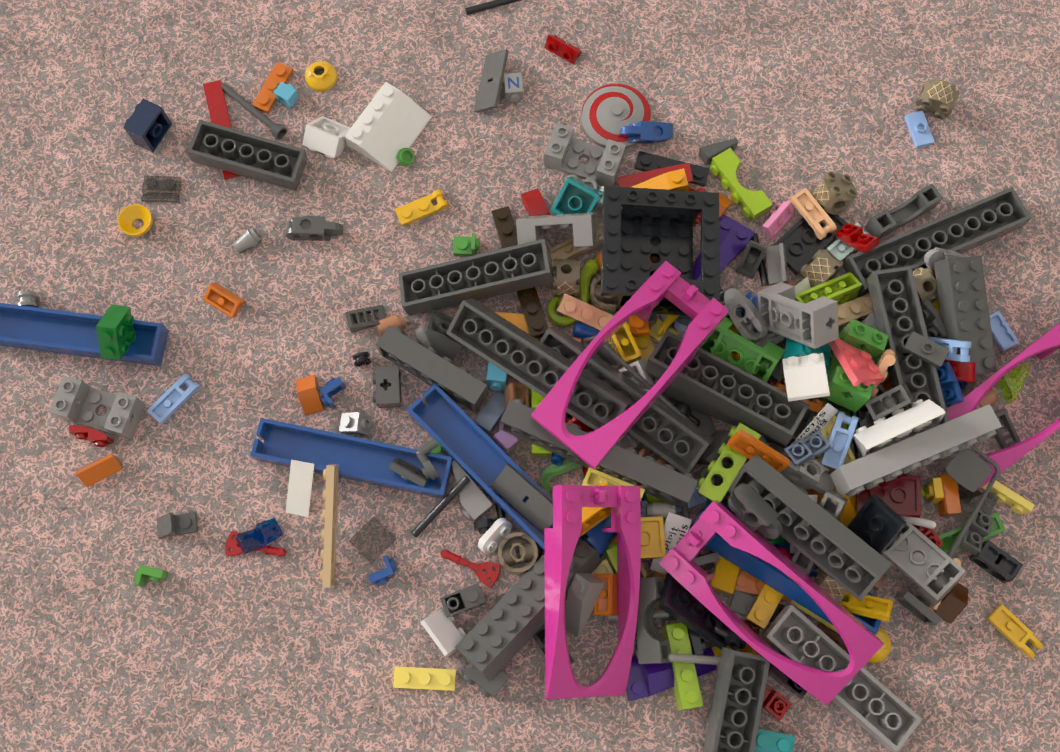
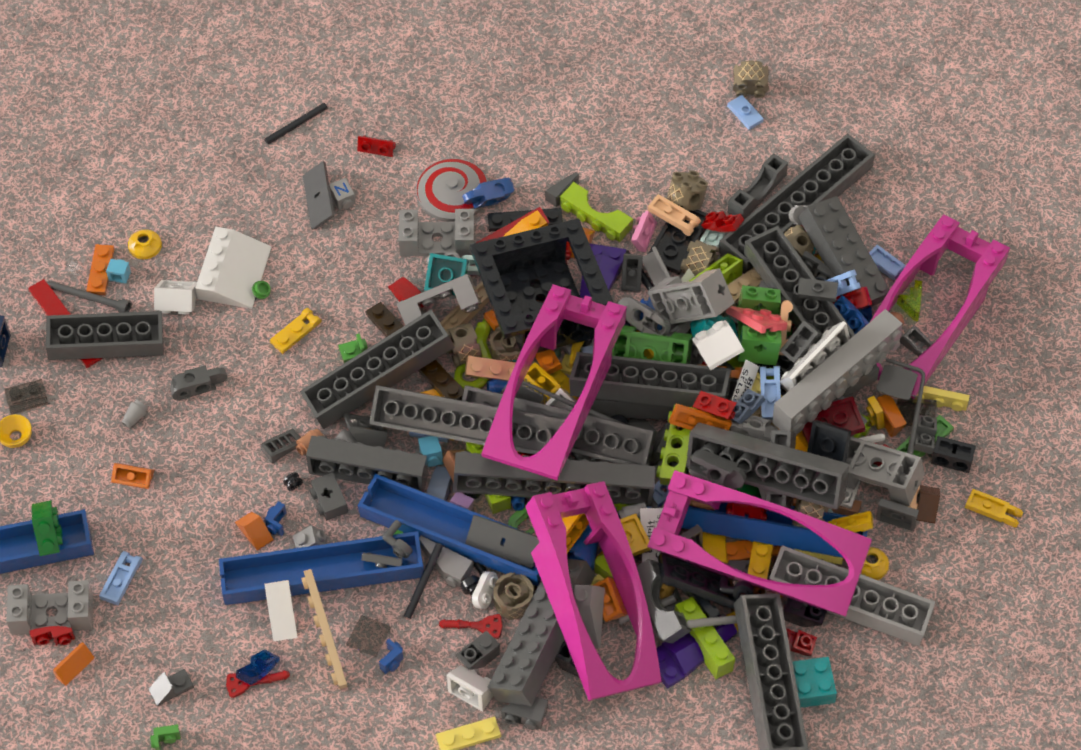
camera: 20 degrees left, 15 degrees down
none -> red hinge [692,391,737,420]

